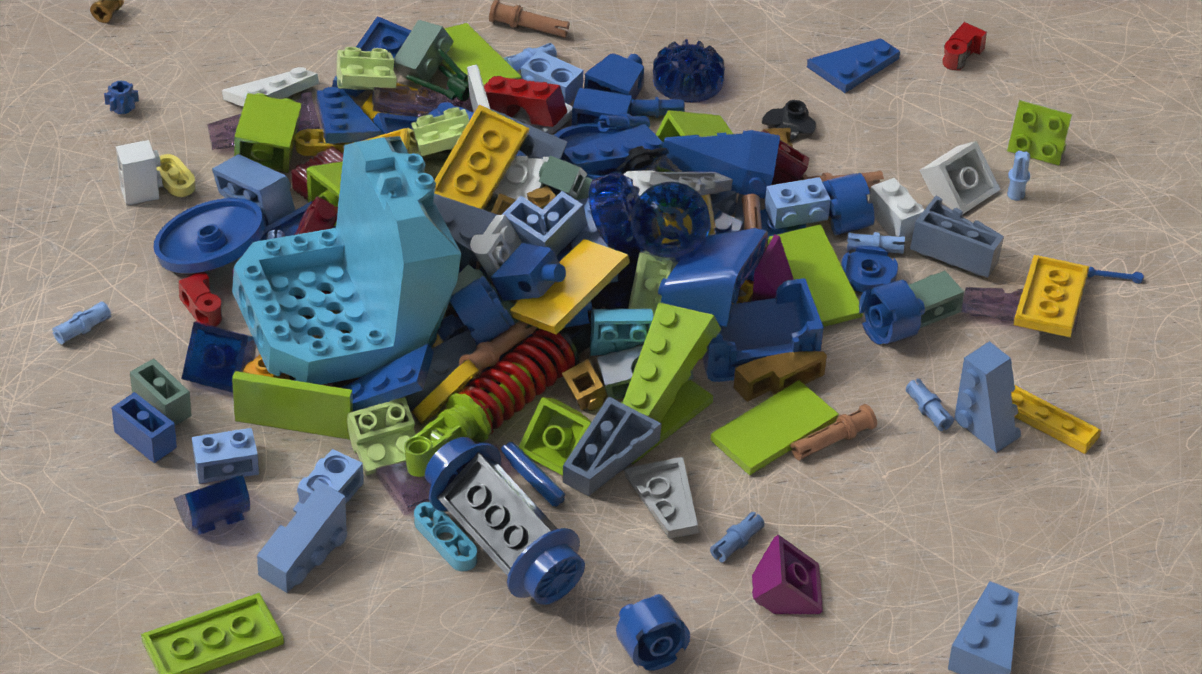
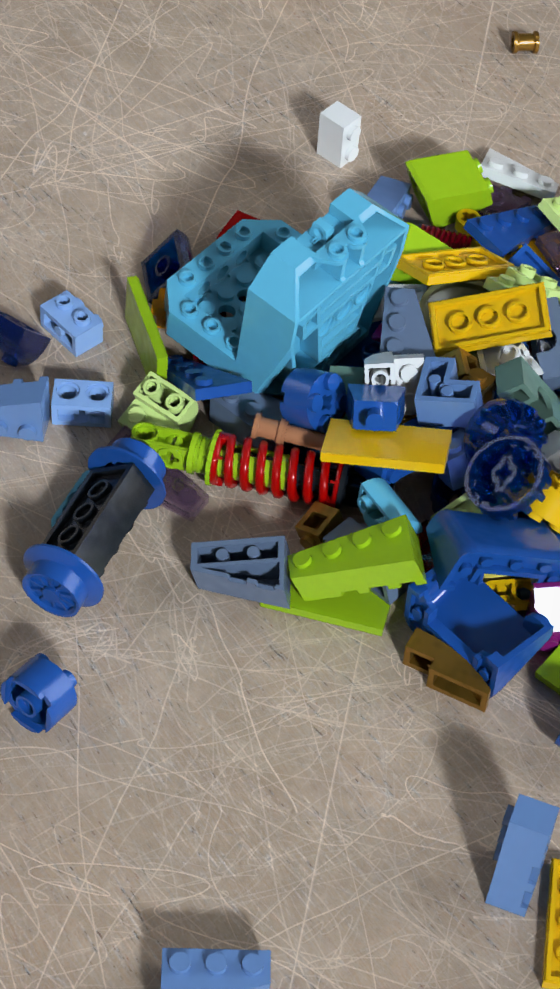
camera: 60 degrees right, 5 degrees up
light blue pin [52,301,111,344] -> none
blue gear [104,80,139,114] -> none
blue brick [111,392,177,463] -> none
sand green brick [130,358,192,425] -> none
blue dish [153,198,266,273] -> none
light yellow plate [156,154,195,197] -> none
yellow beam [412,359,479,424] -> none
blue axle [501,442,565,507] -> none
lime slope [519,397,591,476] -> none
light grey wing [624,457,699,539] -> none
lime tile [710,380,839,475] -> none
medium blue pin [710,512,765,562] -> none
magenta slope [752,535,823,614] -> none
nougat pin [790,404,877,461] -> none
medium blue pin [906,378,954,431] -> none

